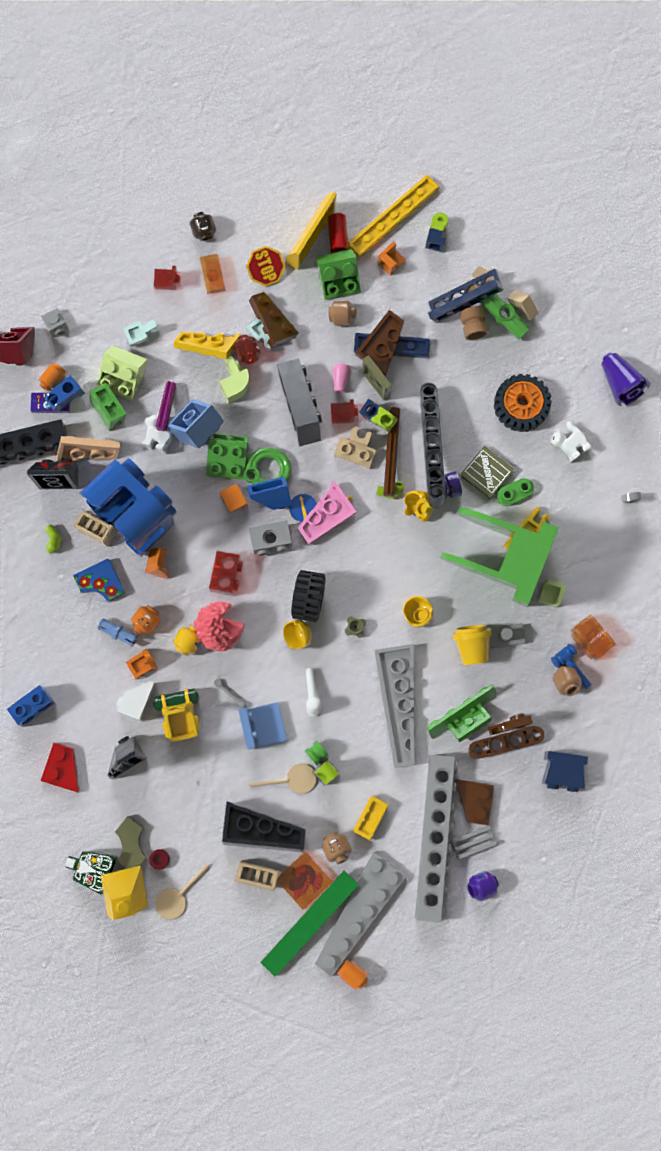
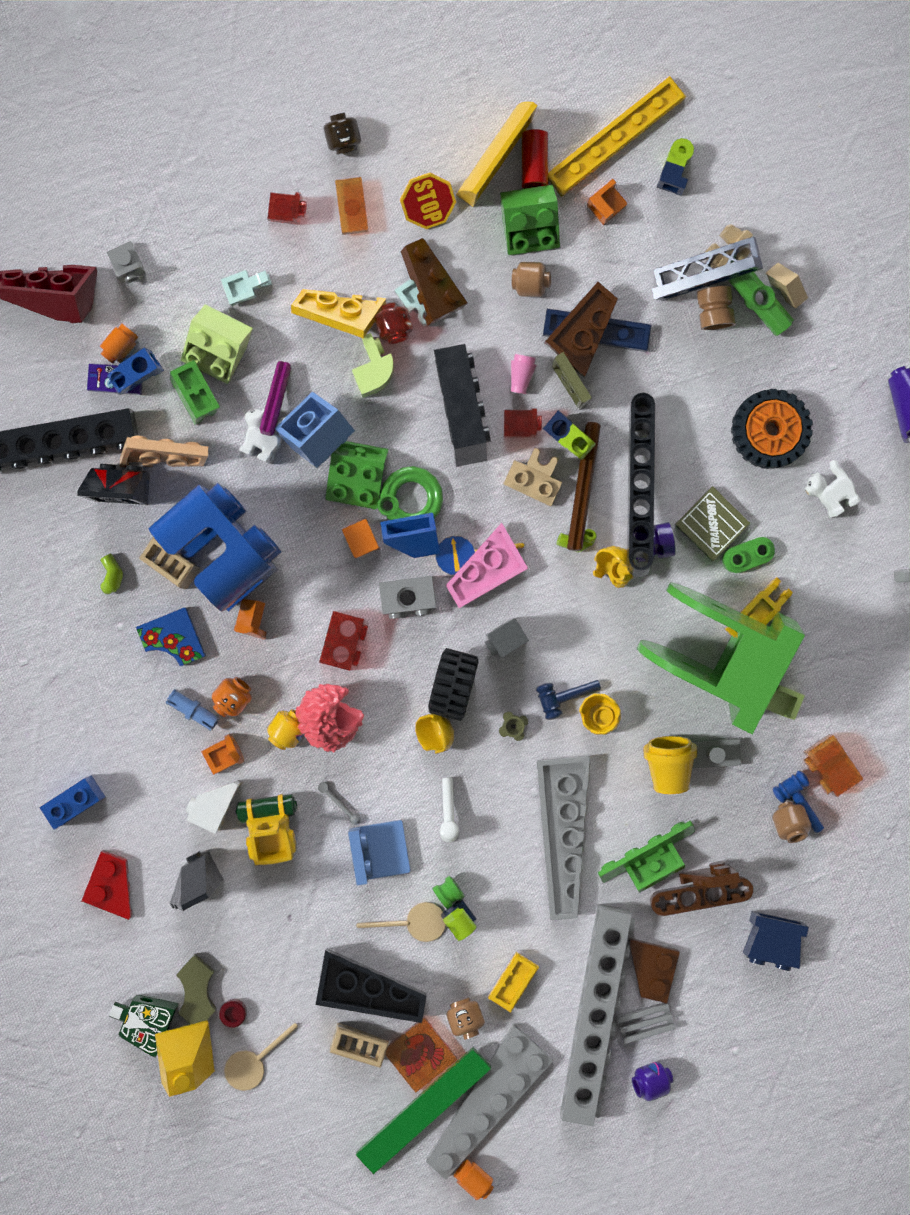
camera: 10 degrees right, 10 degrees up
none -> dark grey brick [485,618,529,658]
none -> dark blue piece [536,680,601,720]

